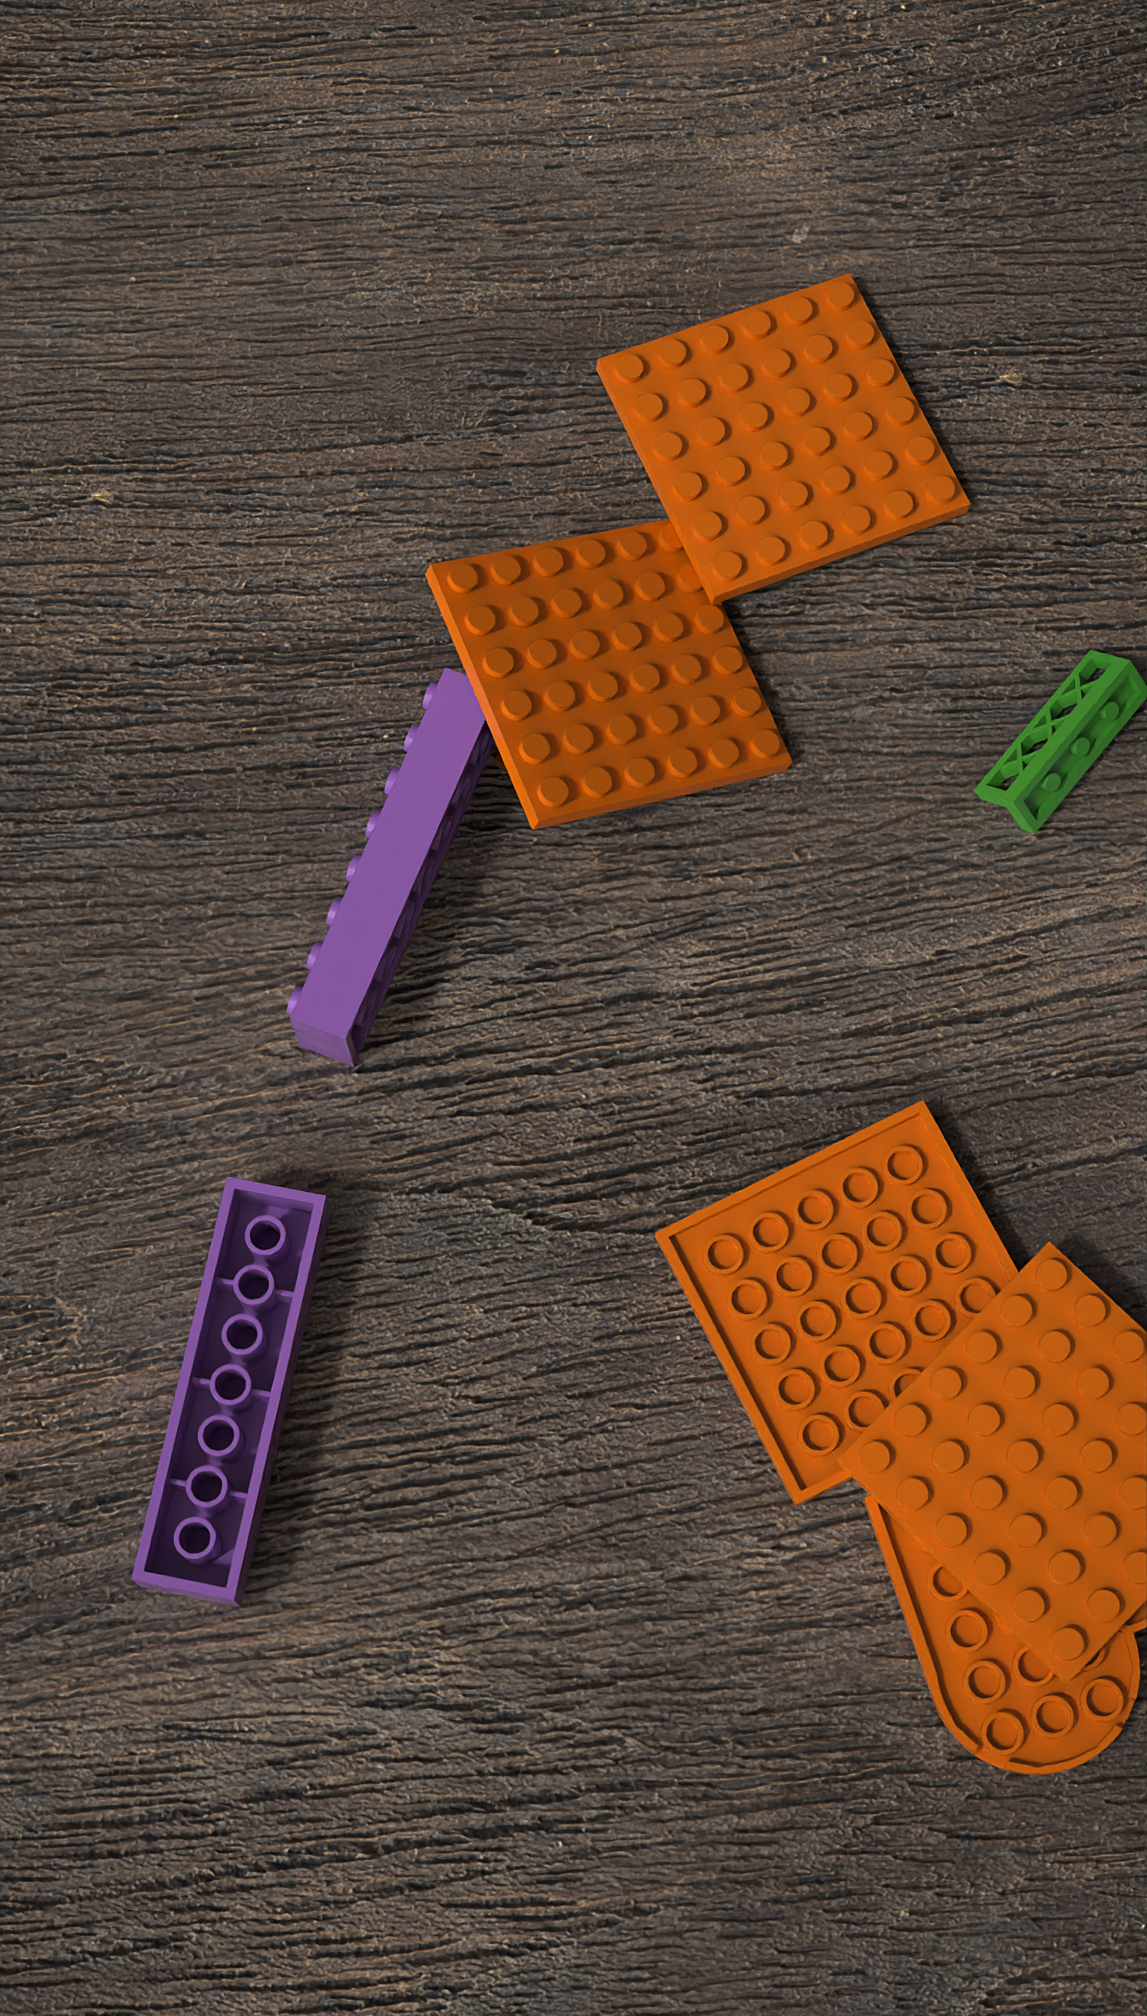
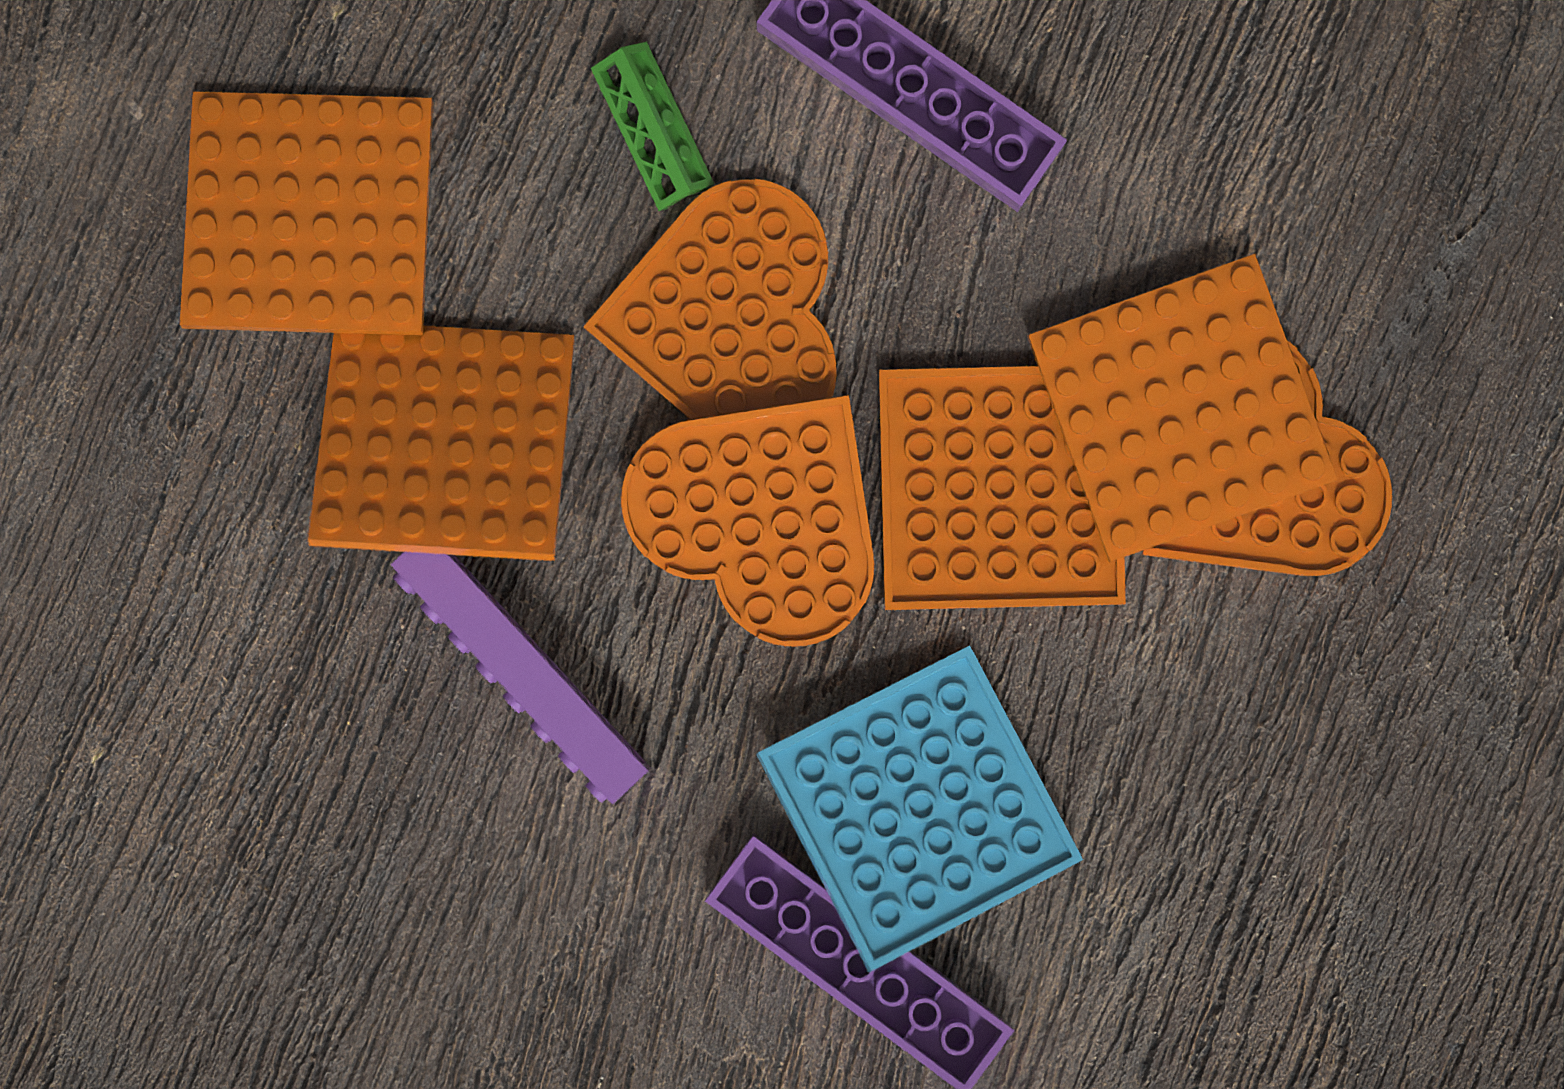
camera: 70 degrees left, 15 degrees up
none -> orange plate [583,179,836,419]
none -> orange plate [621,395,874,647]
none -> medium azure plate [756,645,1083,972]

